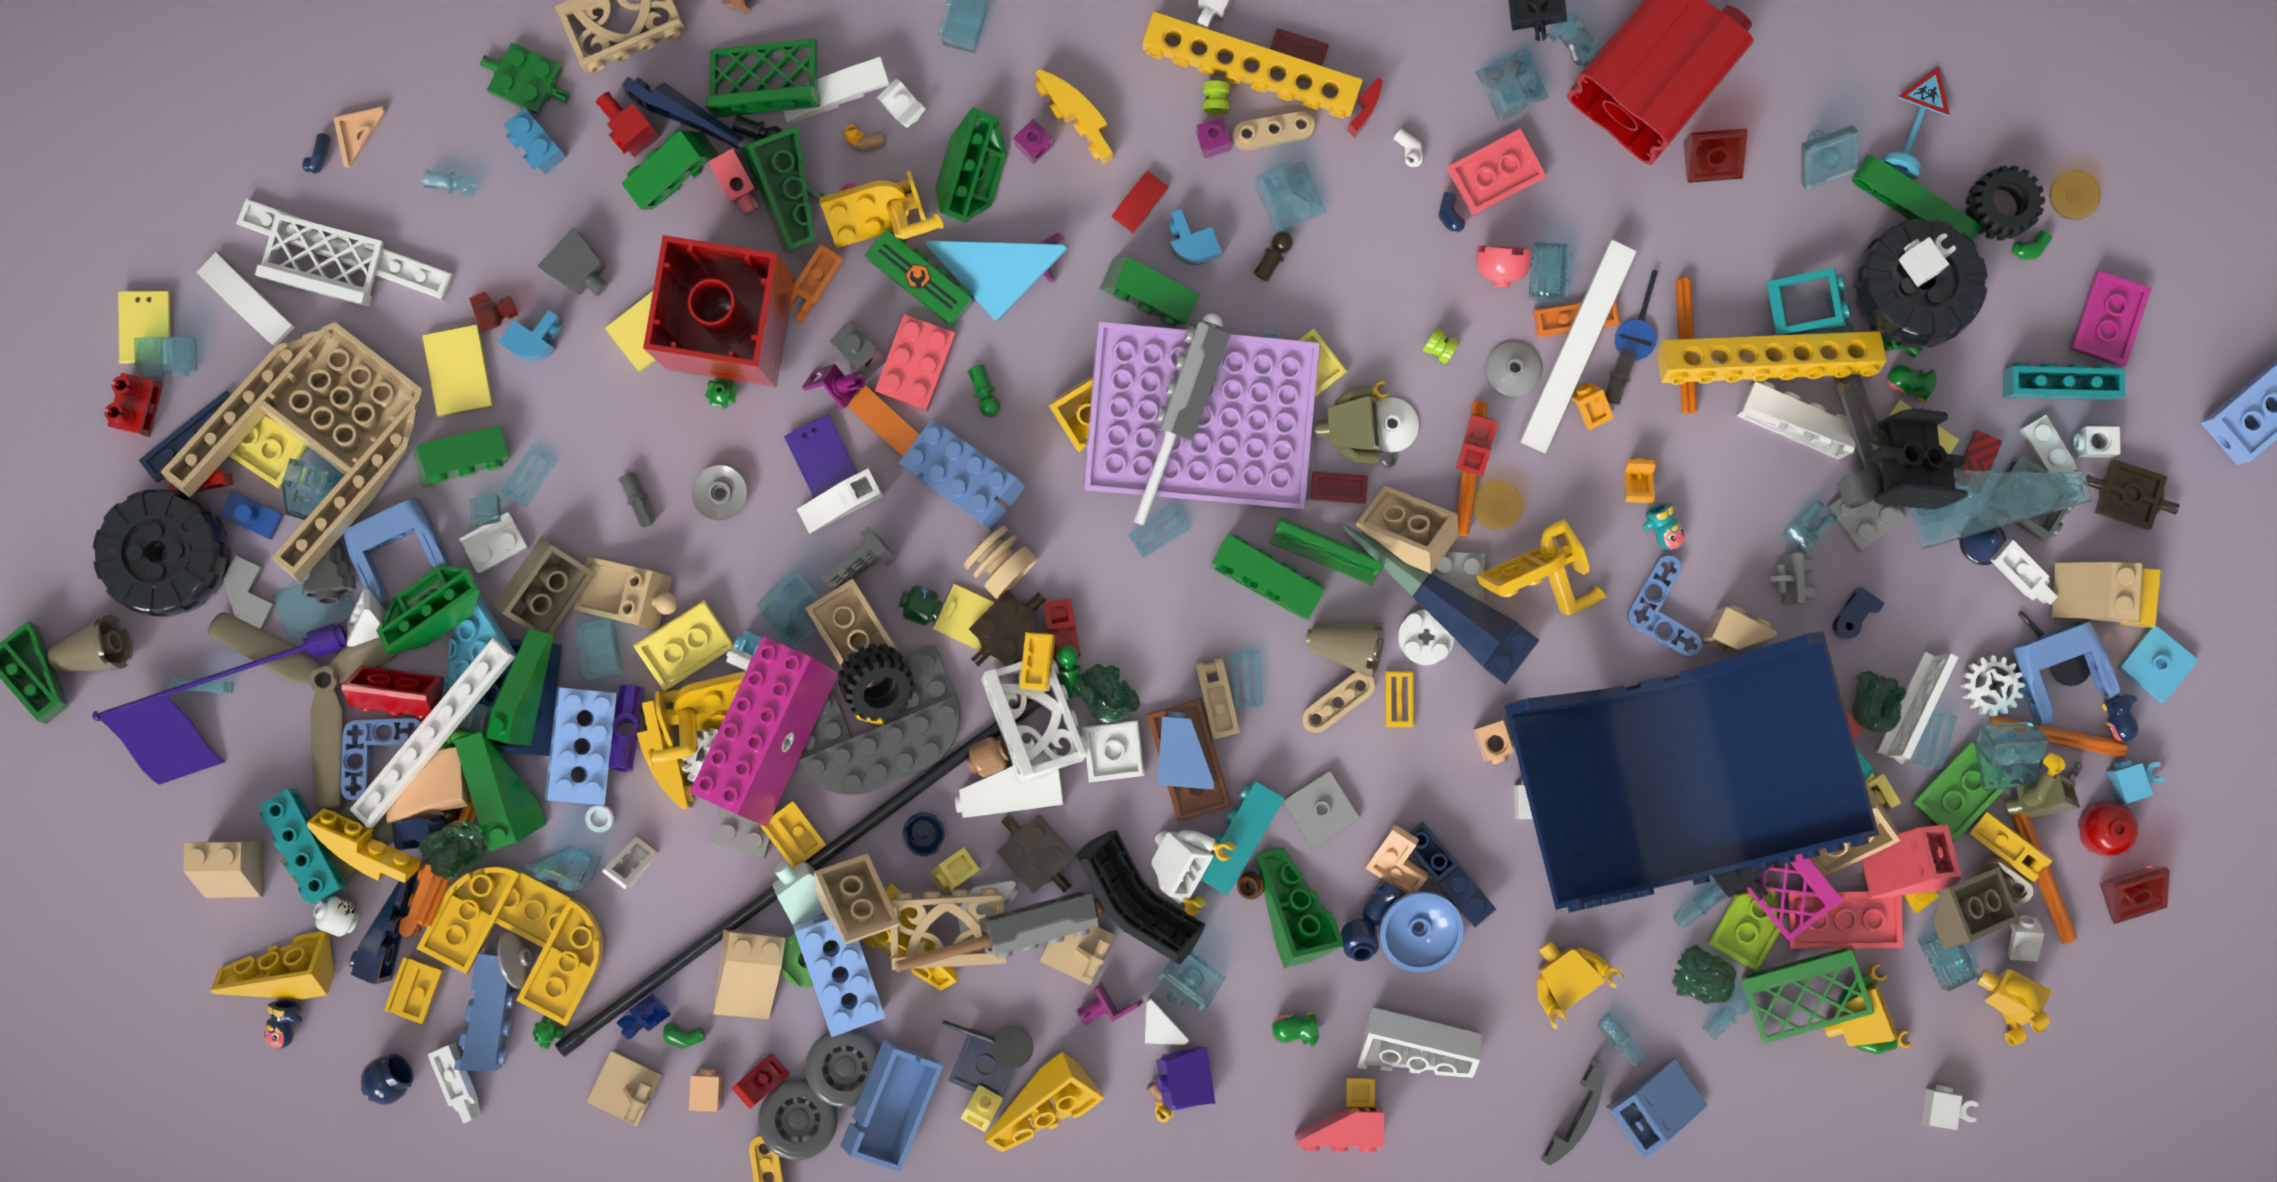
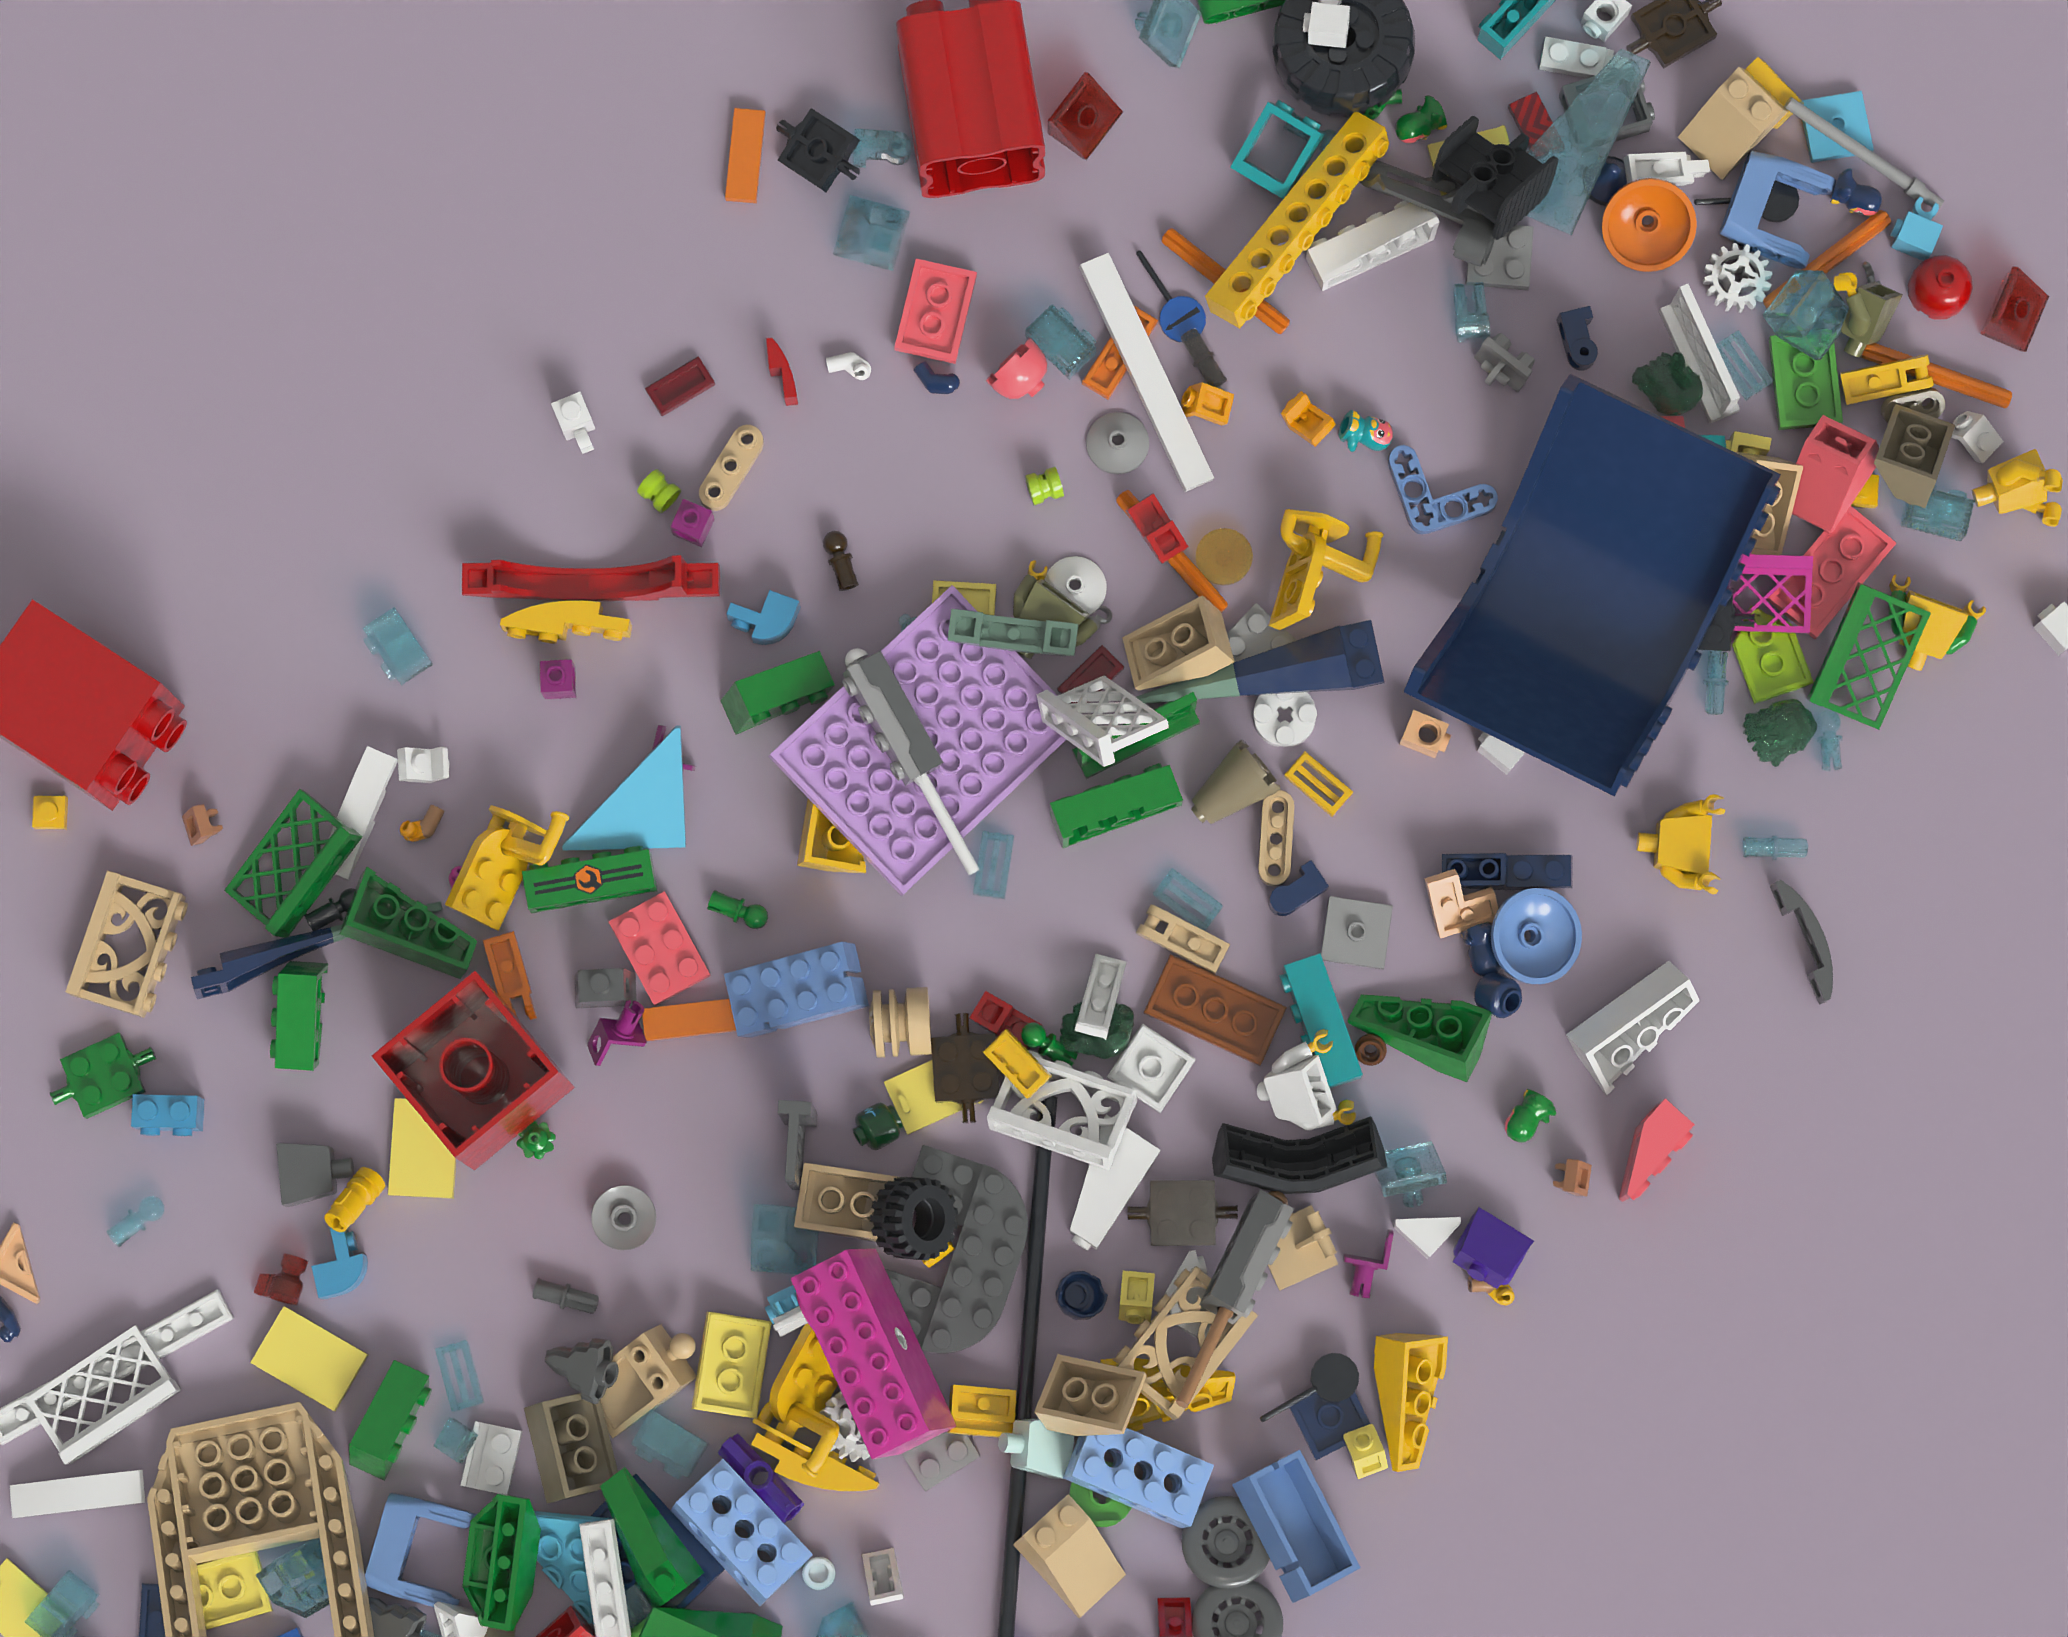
camera: 50 degrees left, 5 degrees down
red brick [596,91,660,158] -> none
coral torso [708,148,759,215] -> none
dark purple container [784,414,858,499] -> none
white slope [797,469,884,534] -> none
green wedge [935,107,1007,223] -> none
medium nougat head [966,737,1010,778] -> none
red slope [1112,171,1169,233] -> none
yellow brick [1143,11,1363,118] -> none
medium blue slope [1157,712,1214,790] -> none
clear light blue slope [1254,161,1327,233] -> none
yellow plate [1346,1077,1375,1107] -> none
medium blue slope [1606,1058,1708,1158] -> none
tan slope [1701,605,1778,652] -> none
none -> yellow axle [324,1167,385,1232]
none -> red slope [462,555,720,601]
none -> dark grey rock [545,1338,619,1404]
none -> sand green slope [947,609,1078,656]
none -> white fence [1036,676,1169,767]
none -> white tile [1075,954,1126,1039]
none -> dark blue leg [1269,860,1329,916]
none -> nougat tile [1553,1159,1592,1197]
none -> orange dish [1602,178,1697,272]
none -> light grey bar [1784,97,1944,208]

